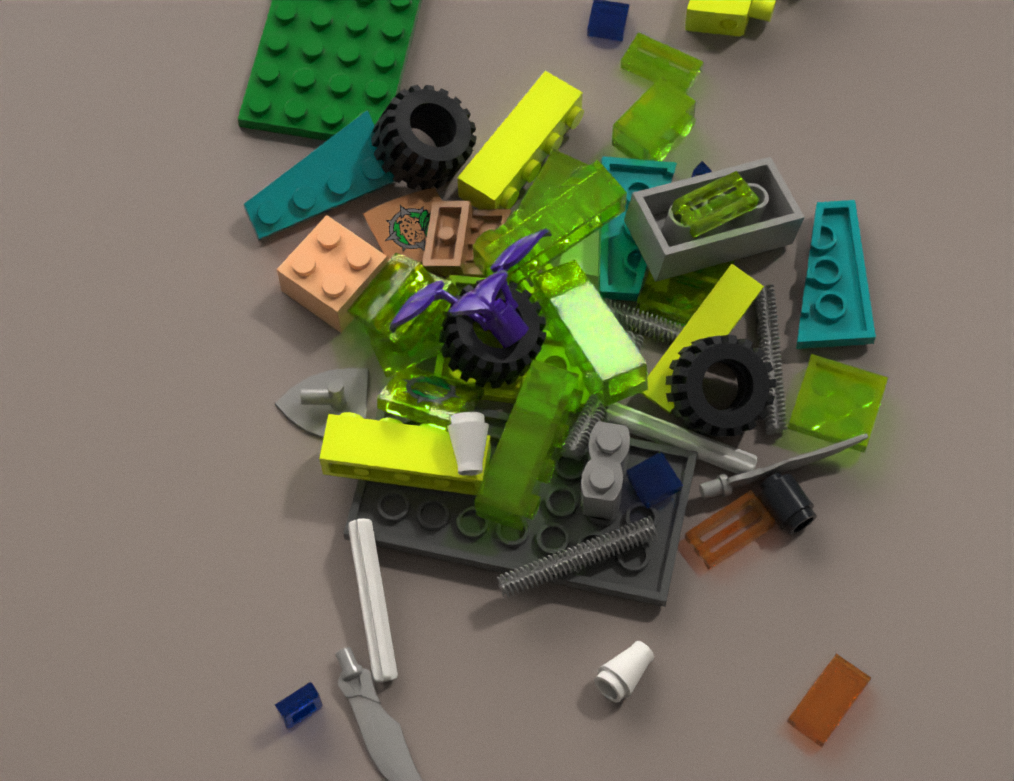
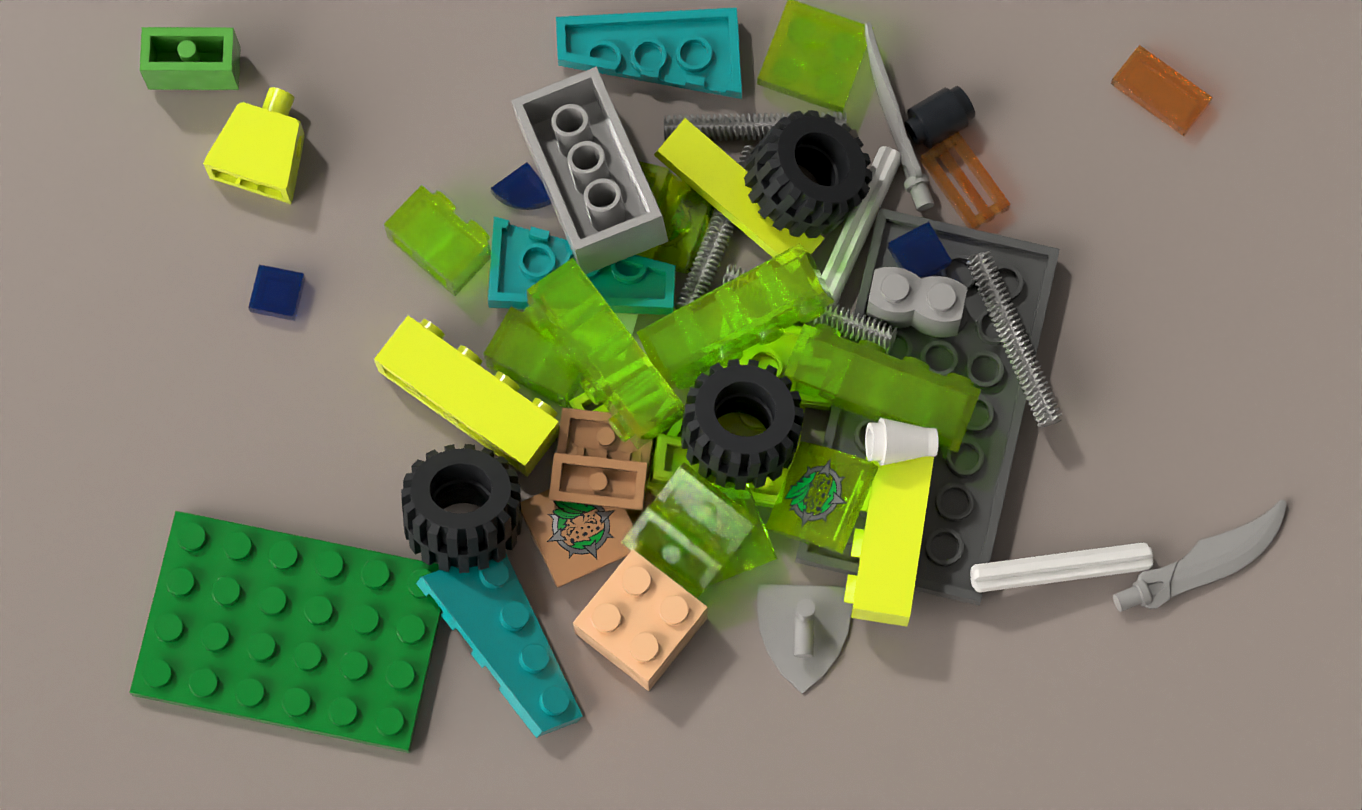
camera: 90 degrees left, 10 degrees up
clear blue tile [275,682,323,728] -> none
dark purple plant [389,228,552,348] -> none
white cone [594,641,654,702] -> none
clear neon green tile [621,32,704,97] -> none
clear neon green tile [671,171,759,238] -> none

